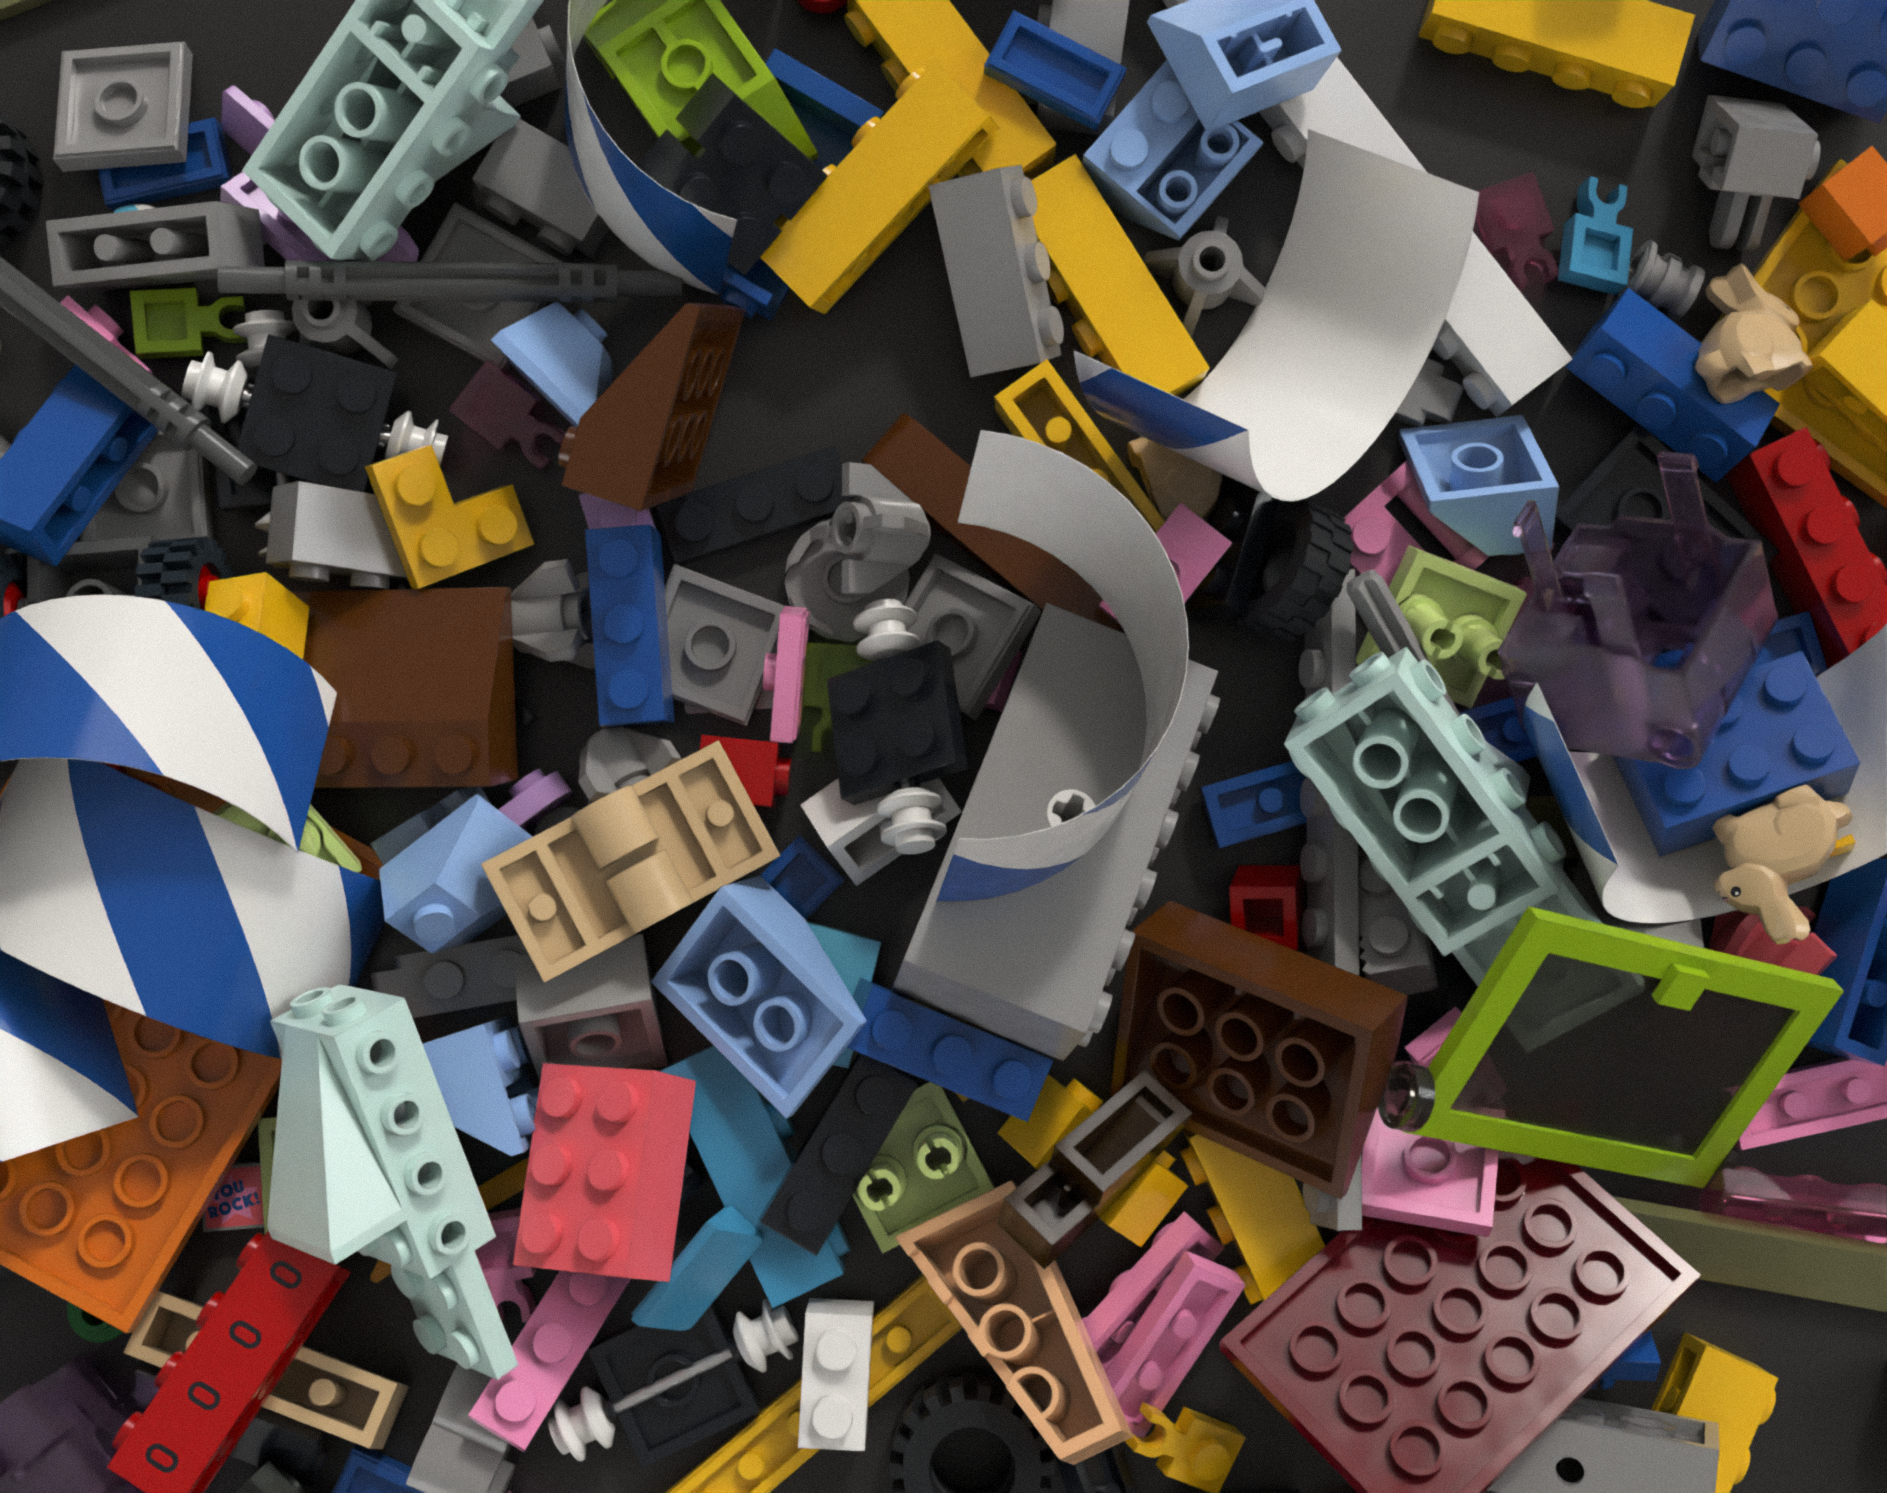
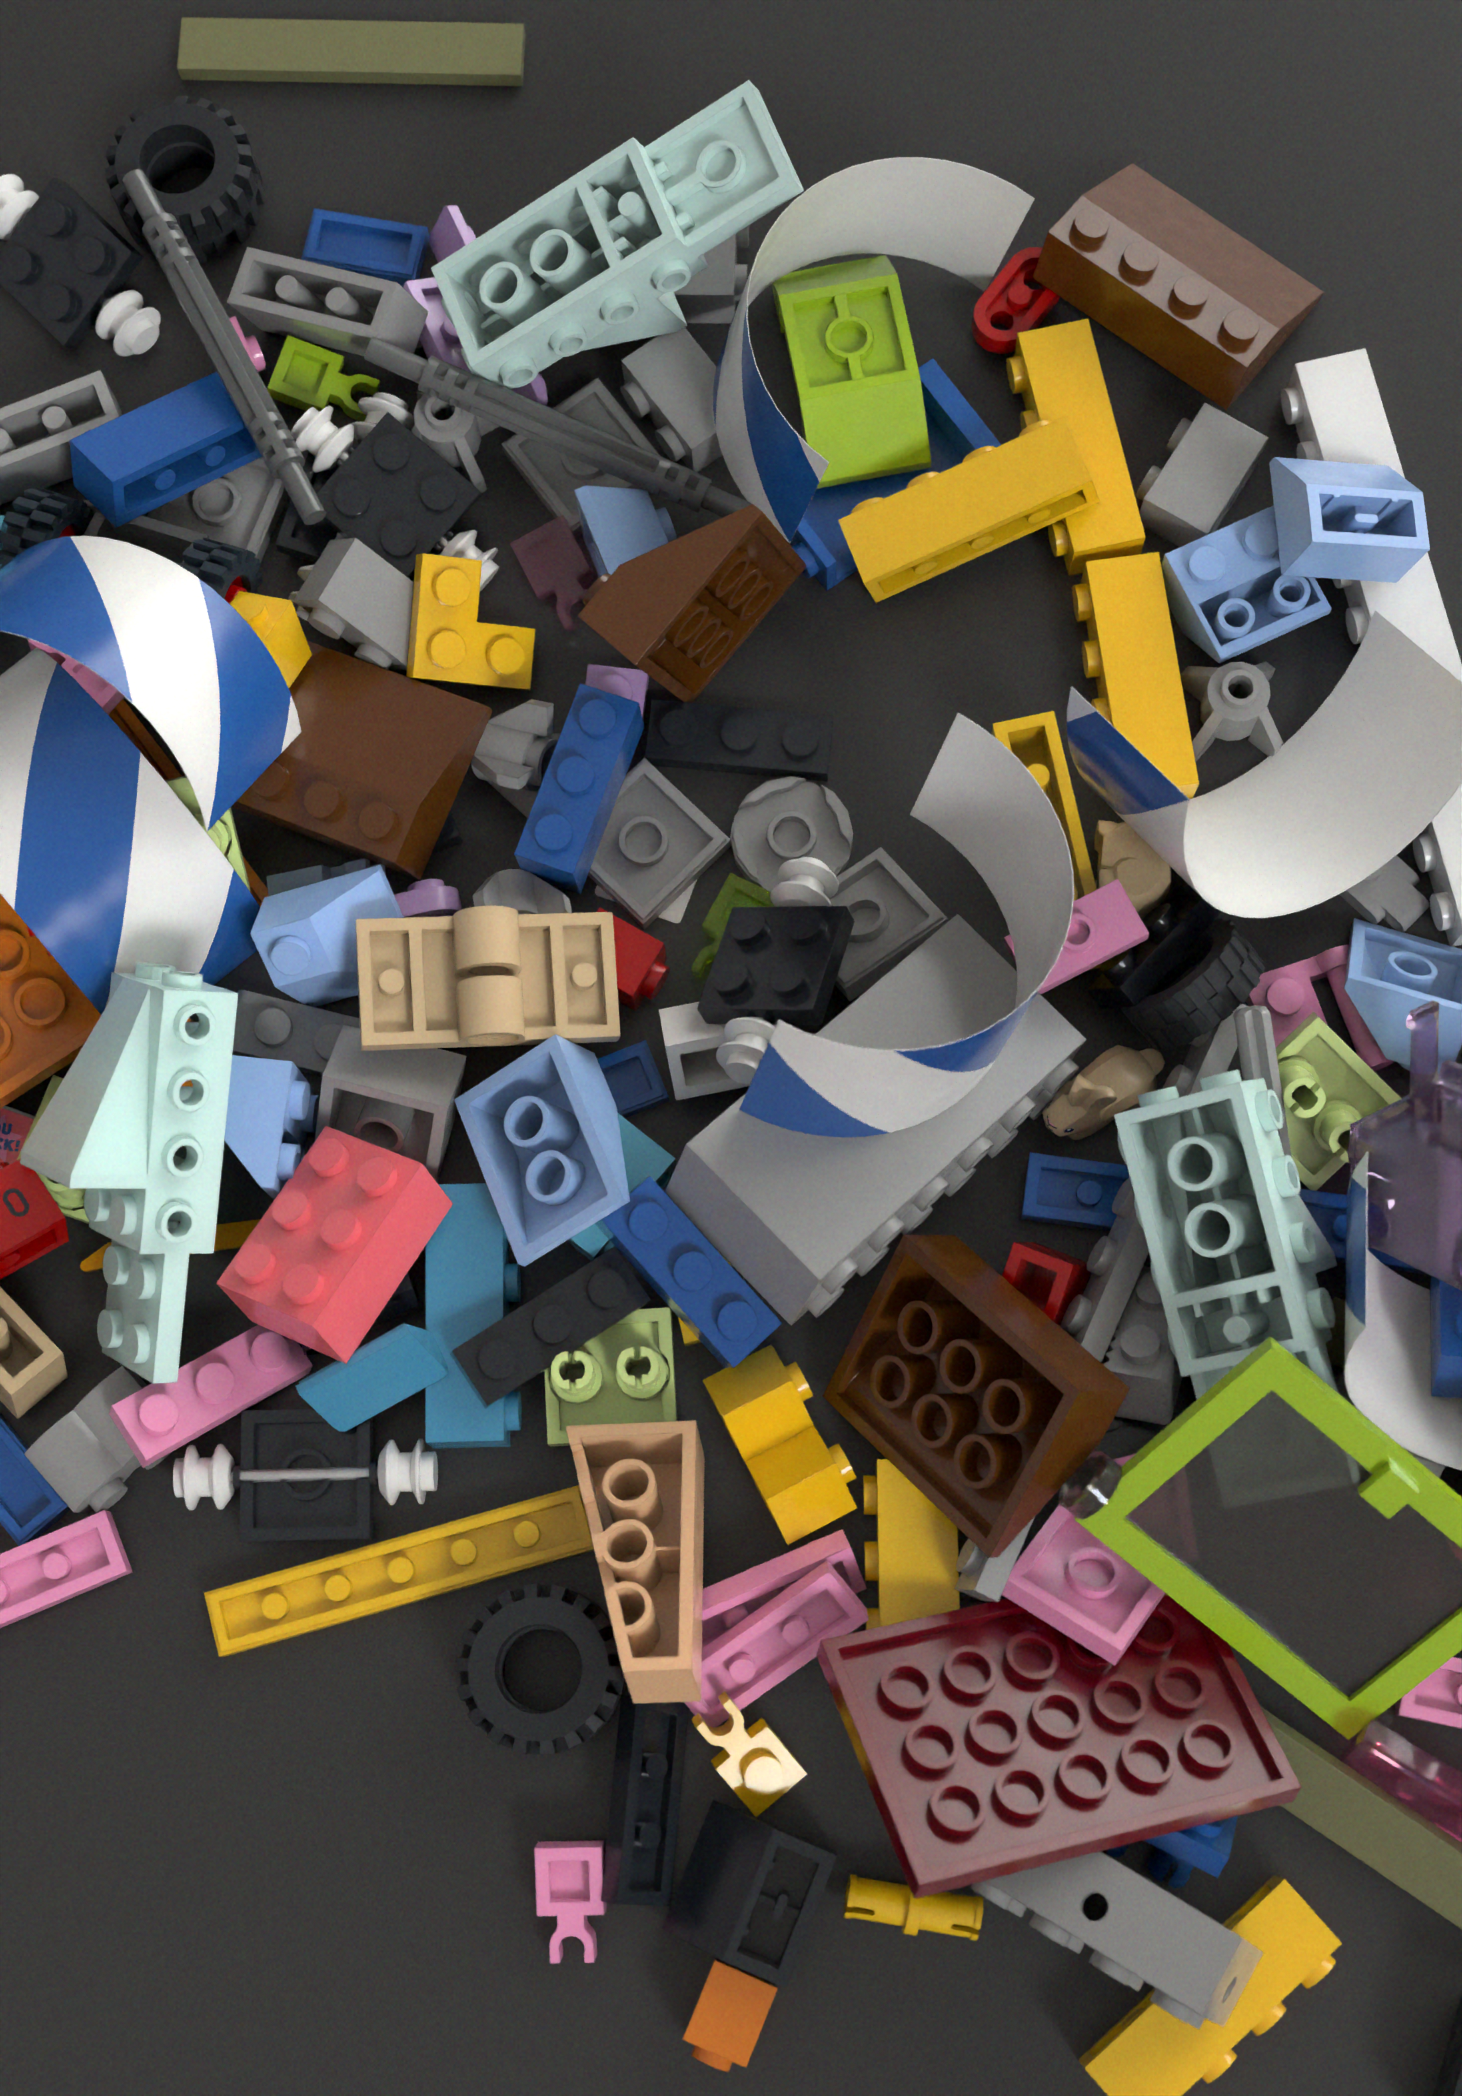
camera: 35 degrees right, 10 degrees down
light grey tile [53,41,193,172] -> none
bright pink plate [475,1208,537,1323] -> none
black piece [637,72,828,275] -> none
bright pink plate [763,606,810,743] -> none
white brick [798,1298,874,1451] -> none
light grey brick [810,462,931,595] -> none
reddish brown beam [861,413,1123,632] -> none
light grey brick [928,165,1064,377] -> none
blue tile [984,10,1127,131] -> none
dark brown slope [997,1070,1193,1270] -> none
none -> tan animal [1042,1045,1165,1140]

